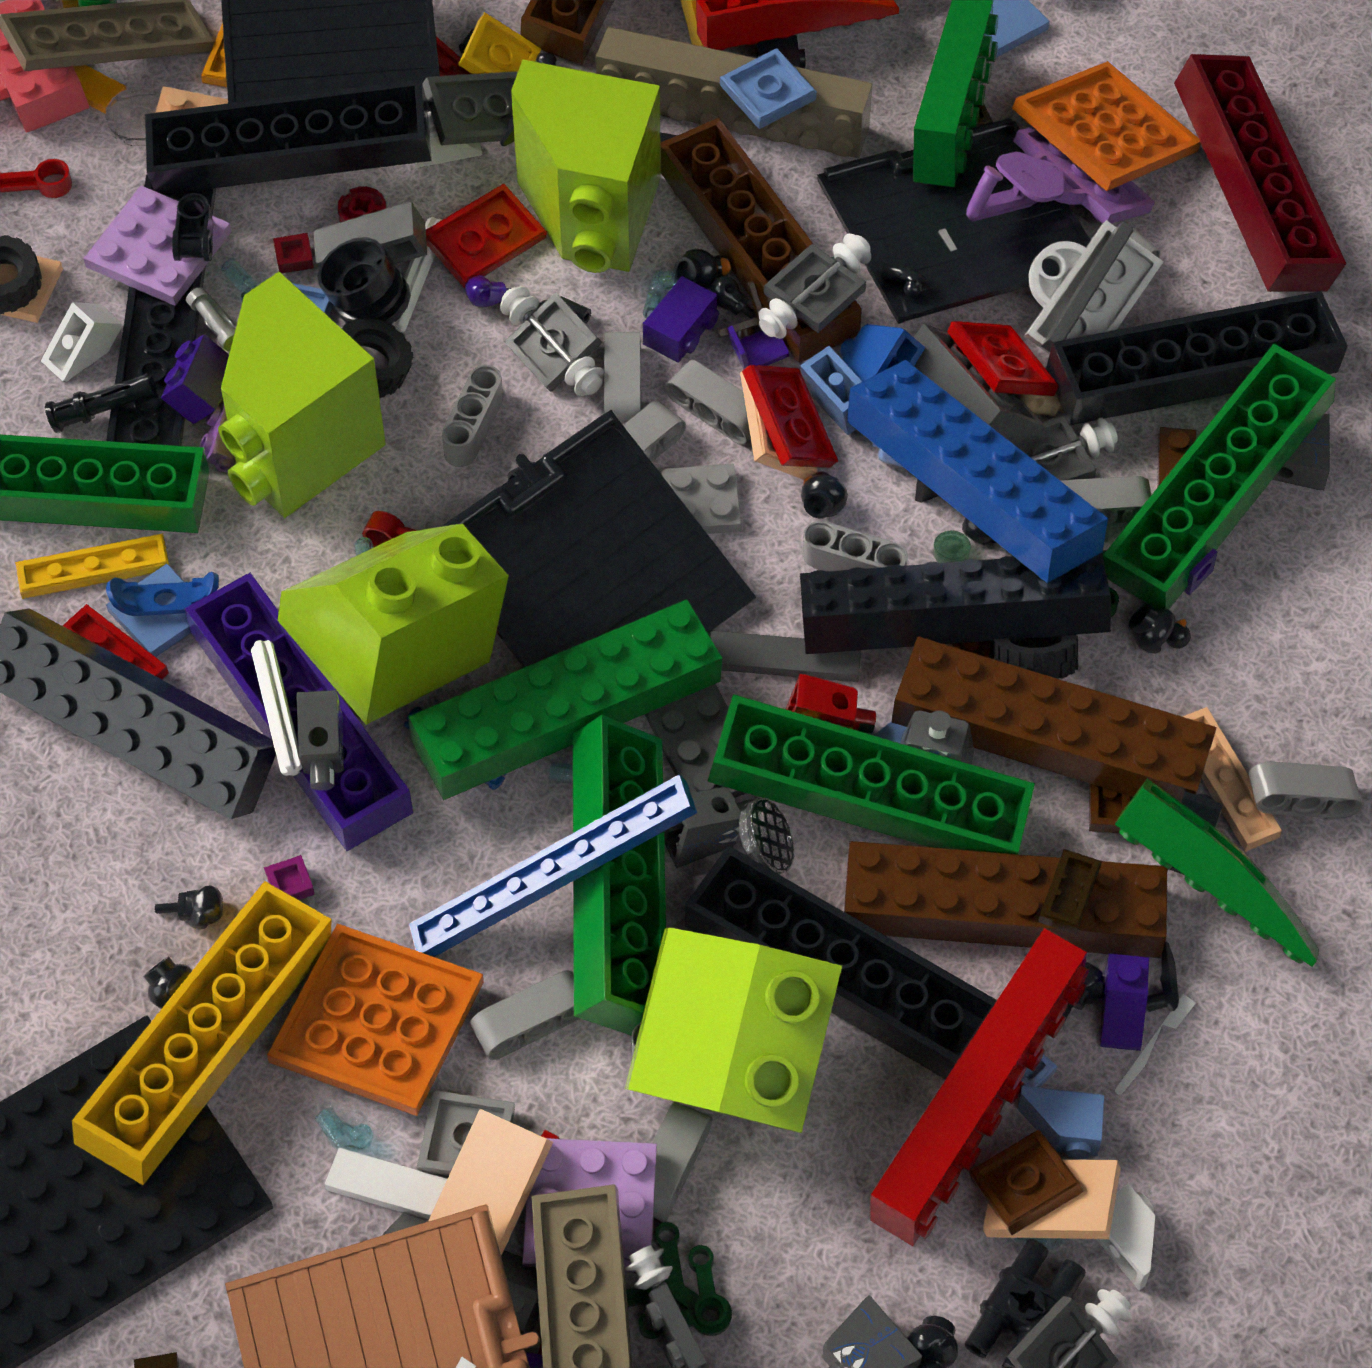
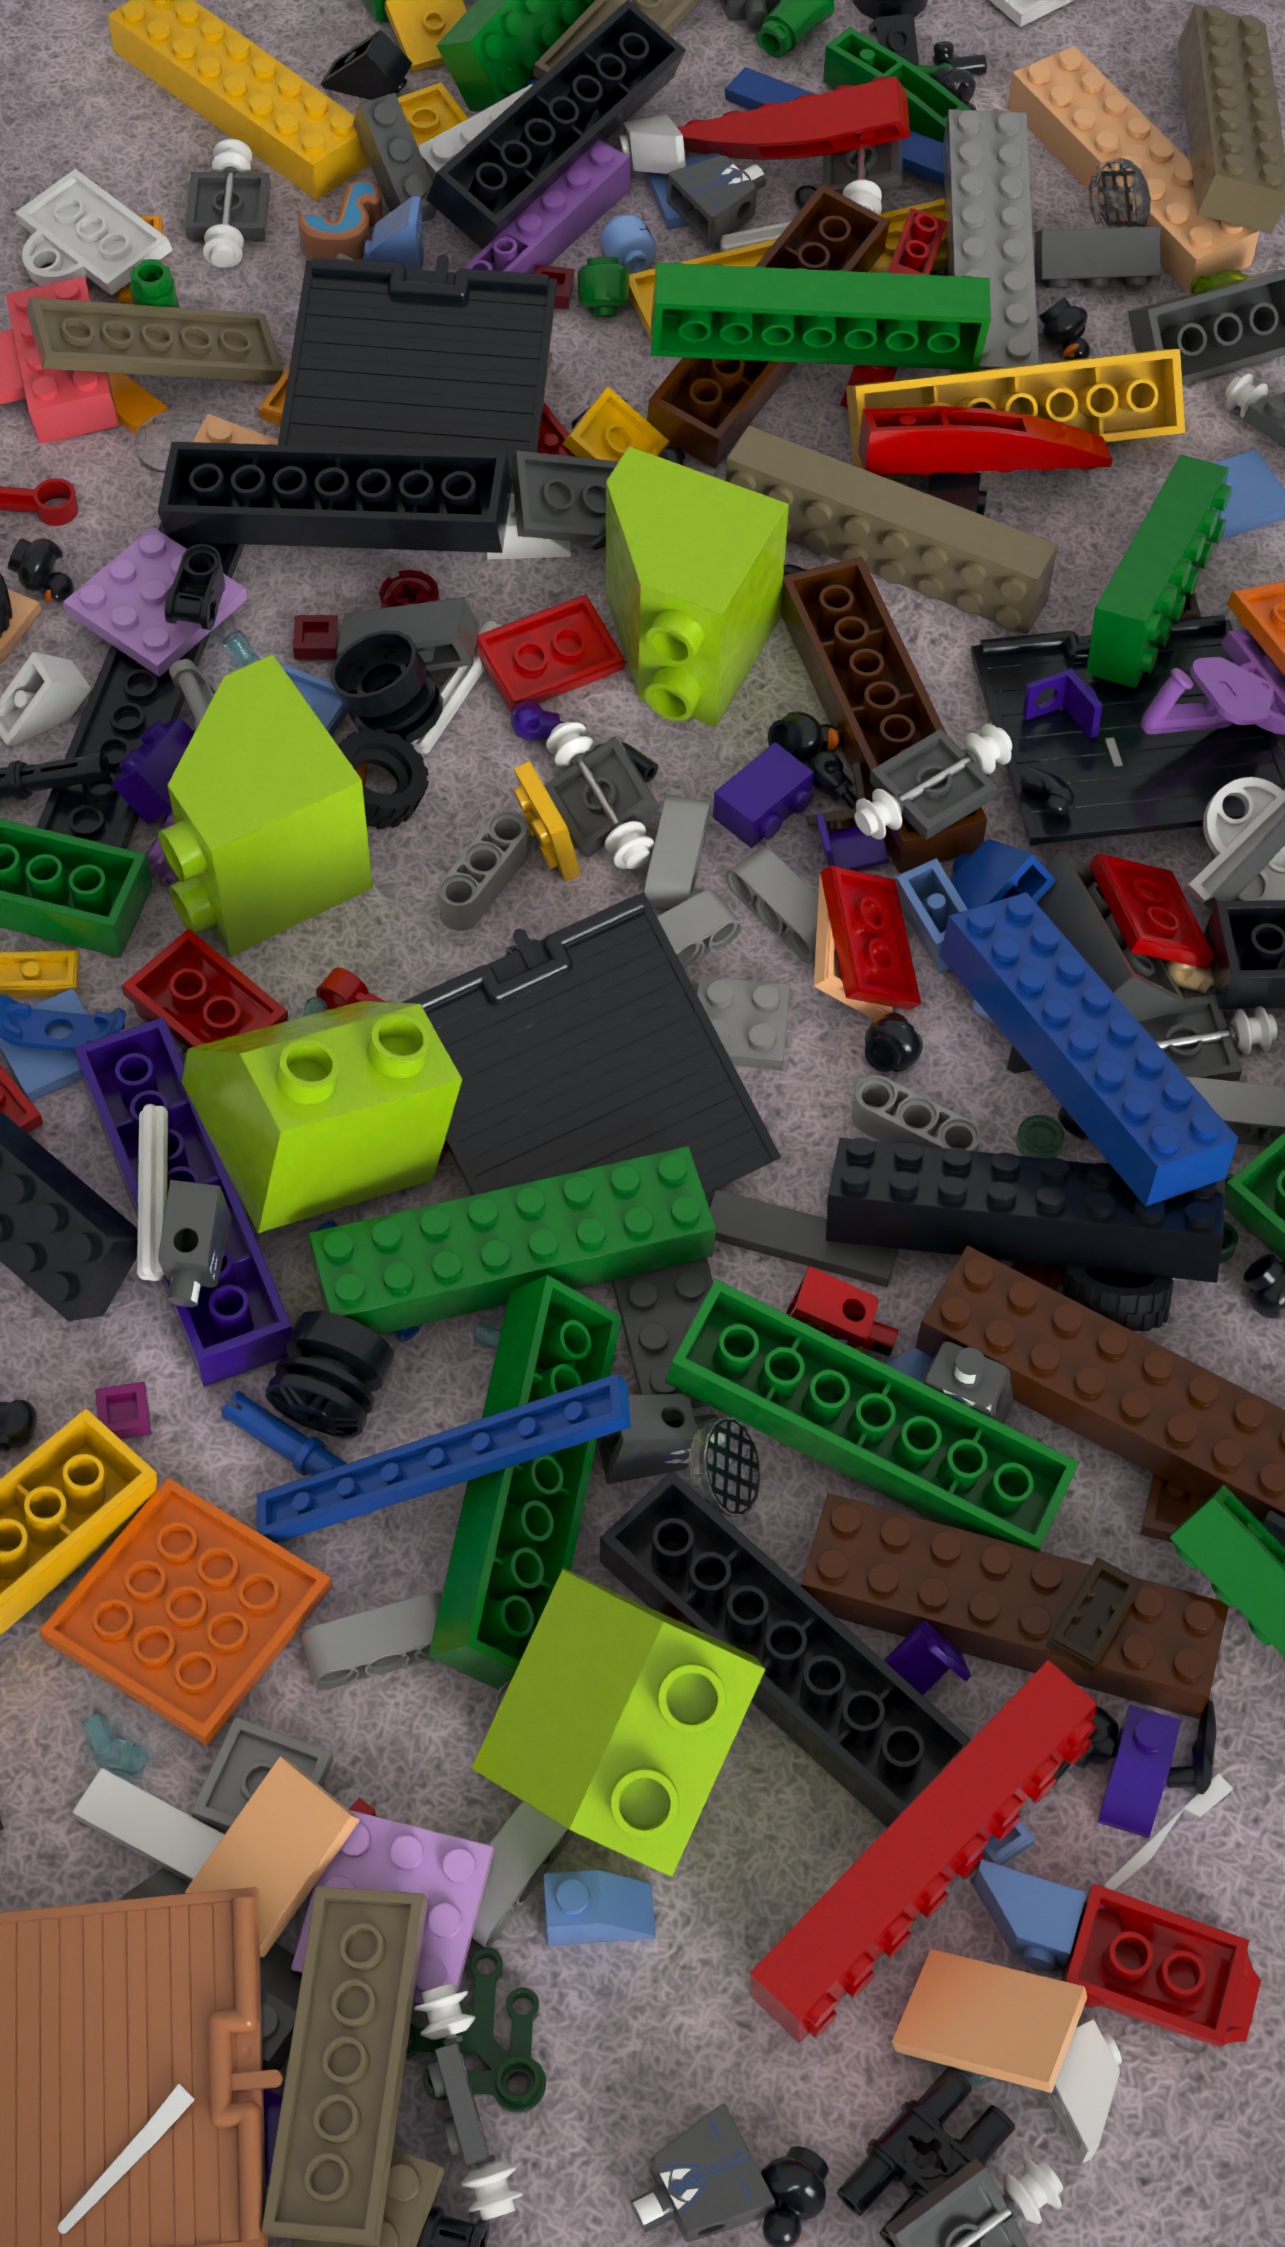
camera: 10 degrees right, 0 degrees up
clear light blue arm [642,270,676,319] -> none
medium blue tile [720,48,817,129] -> none
reddish brown tile [968,1129,1083,1235] -> none
none -> black animal [8,538,74,603]
none -> red slope [122,928,288,1048]
none -> blue pin [221,1391,348,1476]
none -> black wheel [265,1311,394,1438]
none -> yellow plate [513,761,581,882]
none -> medium blue slope [544,1870,656,1946]
none -> dark purple bracket [884,1620,971,1695]
none -> dark purple bracket [1023,668,1102,739]
none -> red slope [1062,1883,1261,2047]

